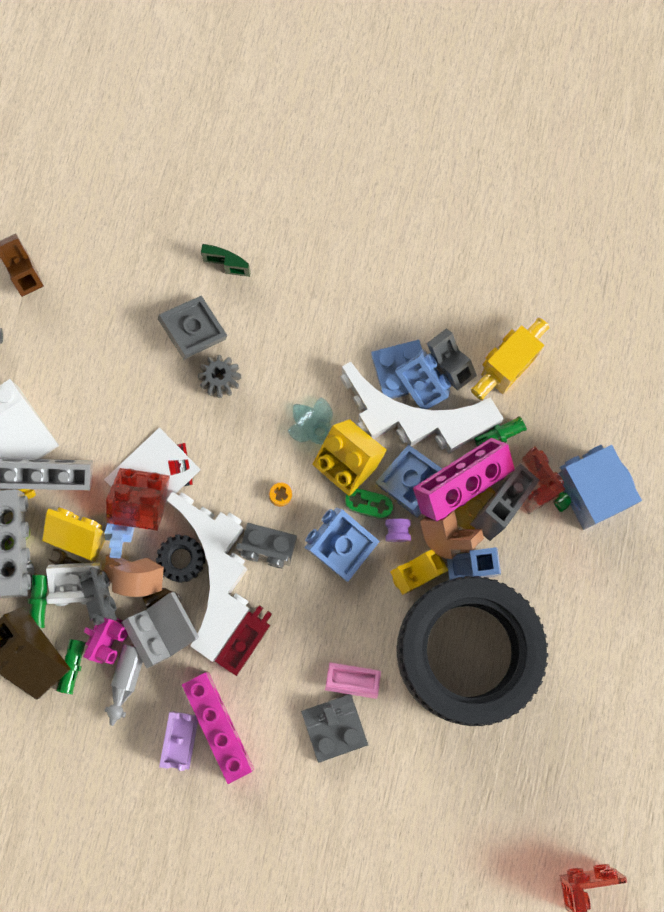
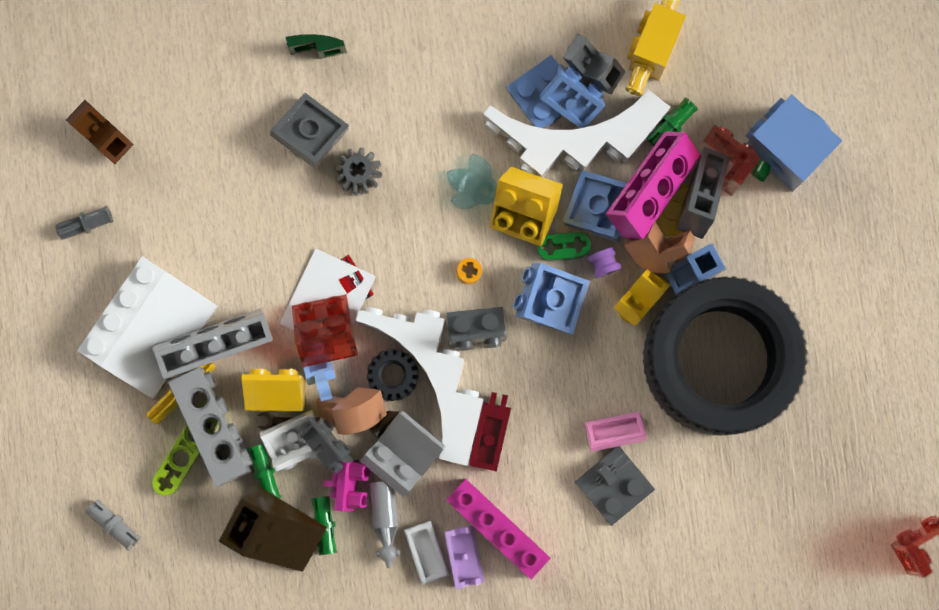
camera: 15 degrees left, 5 degrees up
none -> white tile [404,521,449,585]

